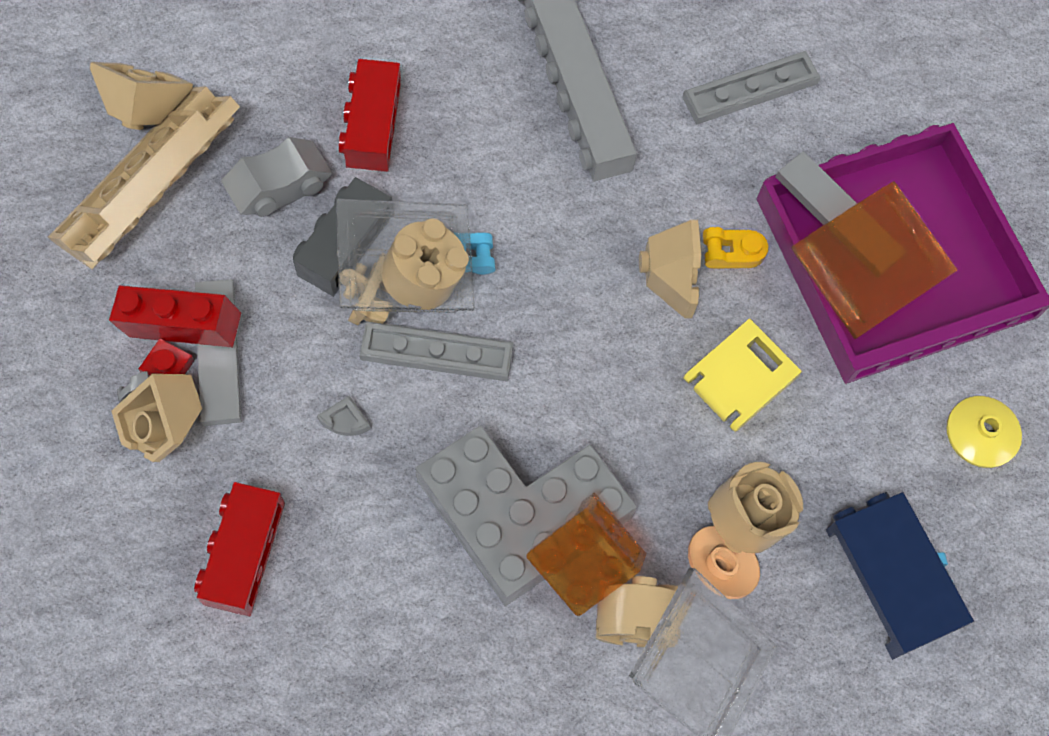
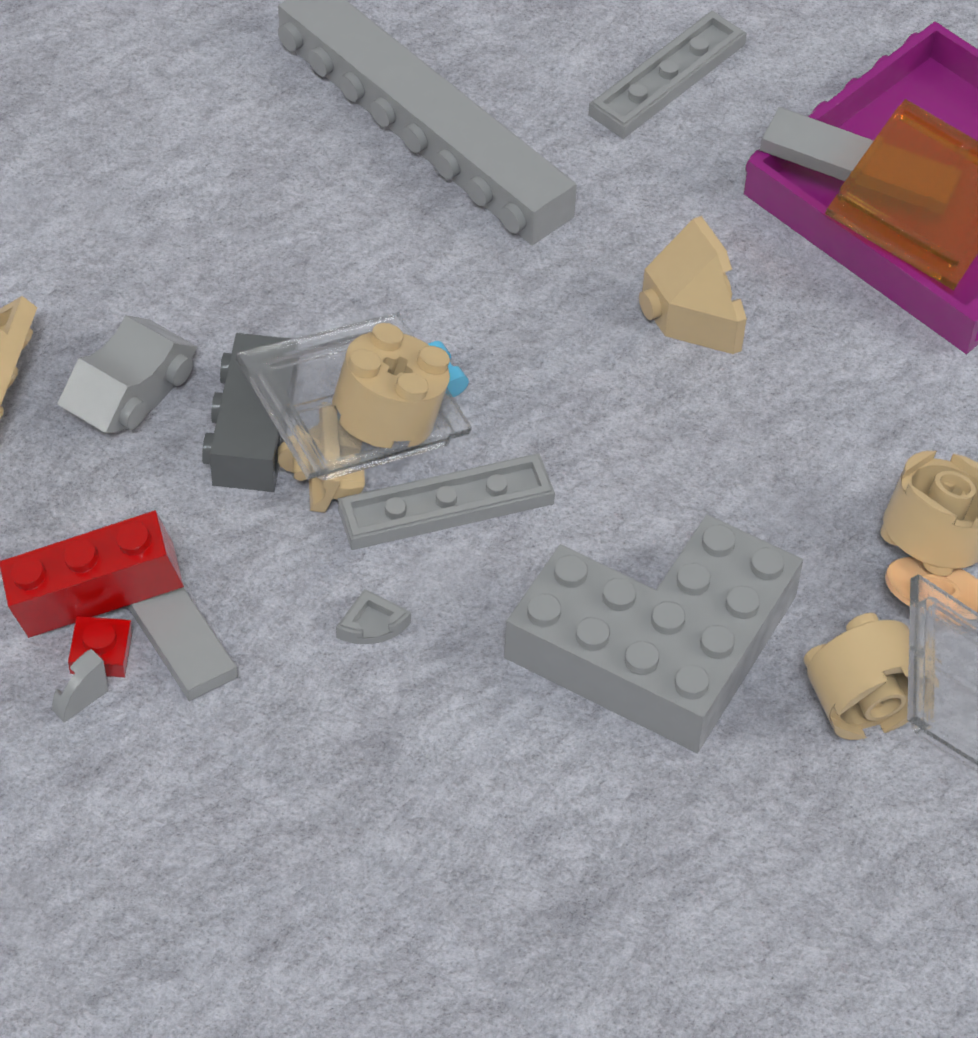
camera: 20 degrees left, 15 degrees down
tan slope [111,374,202,462] -> none
red brick [194,482,285,617] -> none
red brick [339,59,401,172] -> none
clear orange bracket [526,492,647,616] -> none
light yellow container [683,318,802,432] -> none
yellow plate [703,227,769,269] -> none

